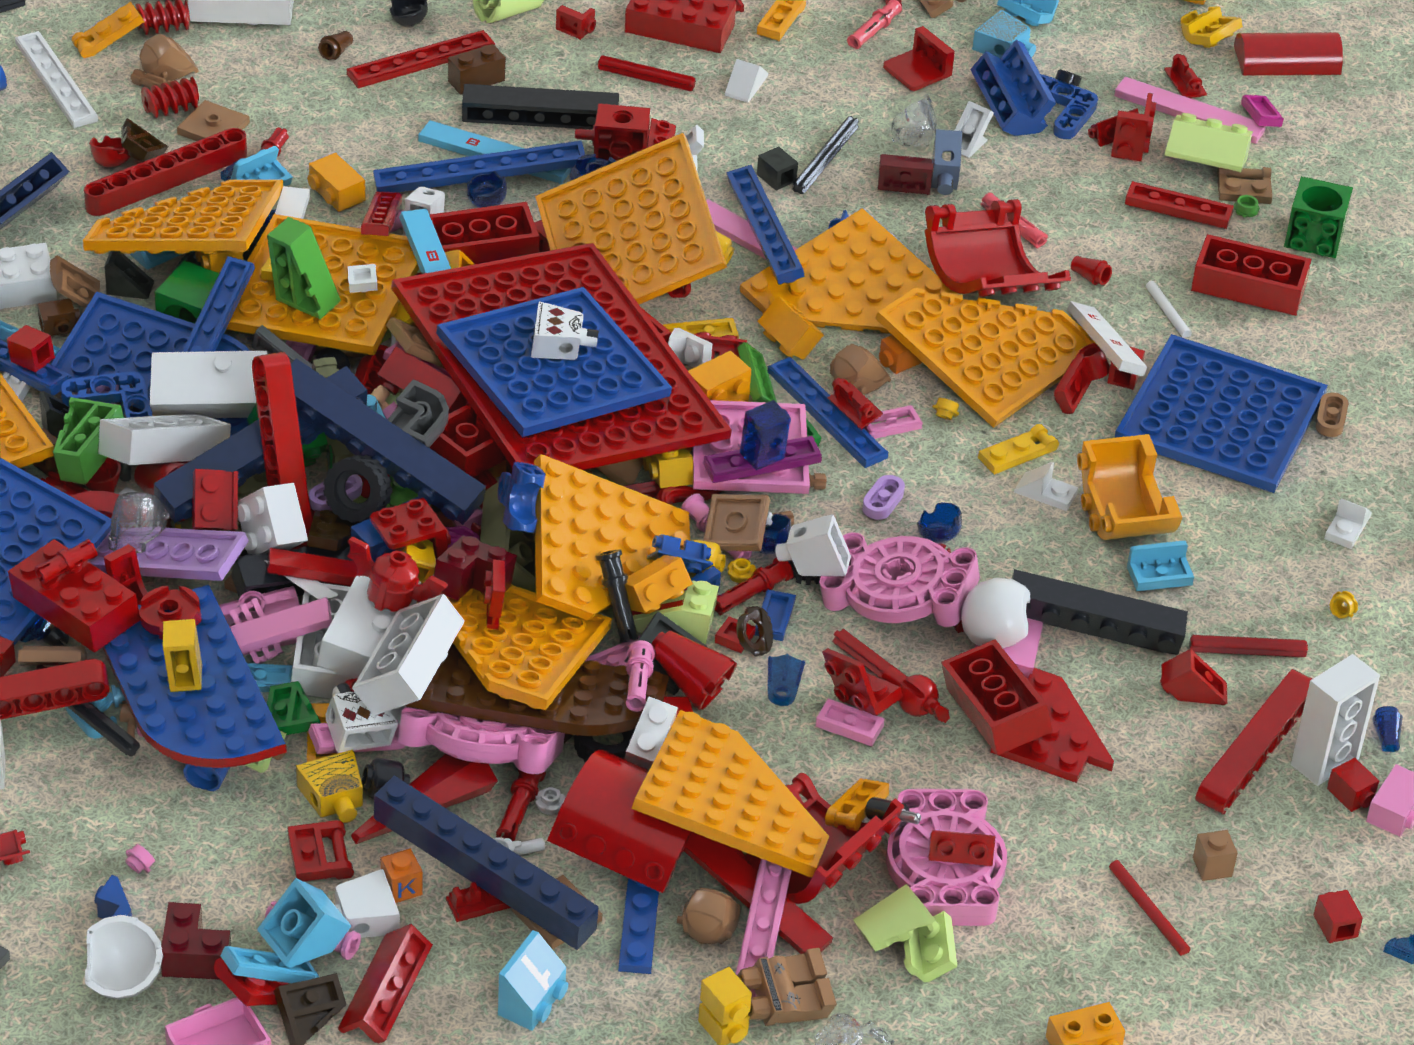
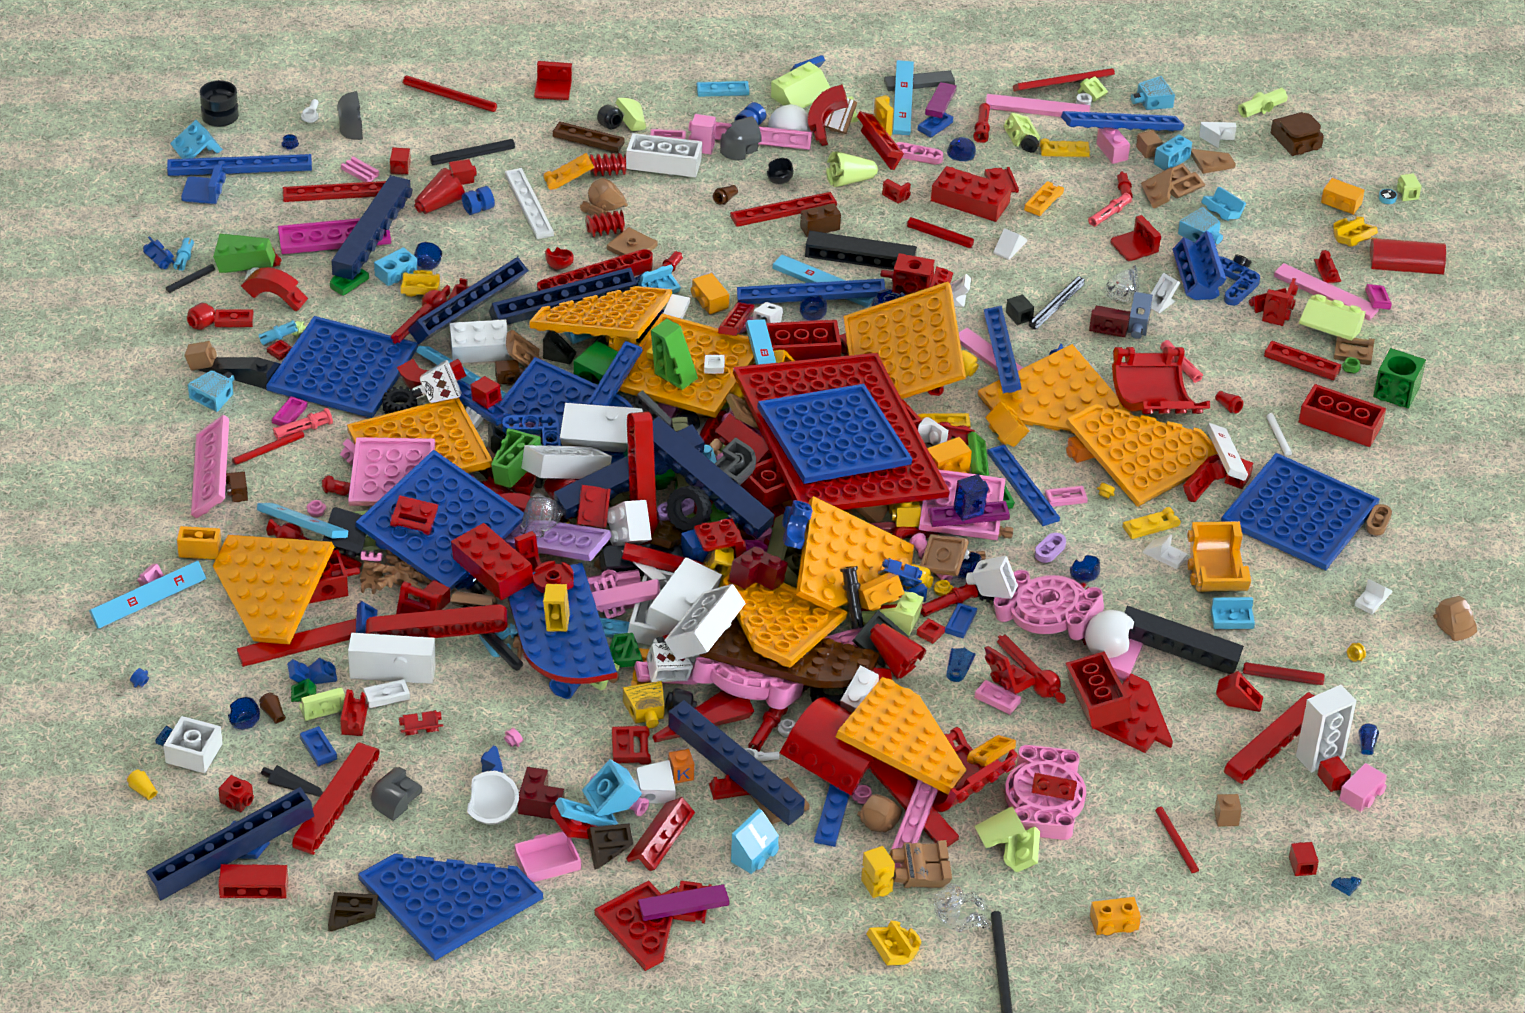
camera: 10 degrees right, 0 degrees up
red pin [34,539,98,584] -> none
dark brown wing [121,118,169,161] -> none
red helmet [347,537,448,612] -> none
red plate [483,559,505,630] -> none
white torso [531,302,599,360] -> none
bright pink pin [626,640,655,712] -> none
dark brown piece [736,606,773,657] -> none
red hinge [828,378,883,430] -> none
medium nougat helmet [830,344,891,395] -> none
black piece [865,797,921,827] -> none
none -> dark blue brick [489,267,637,325]
none -> bright pink plate [852,785,872,804]

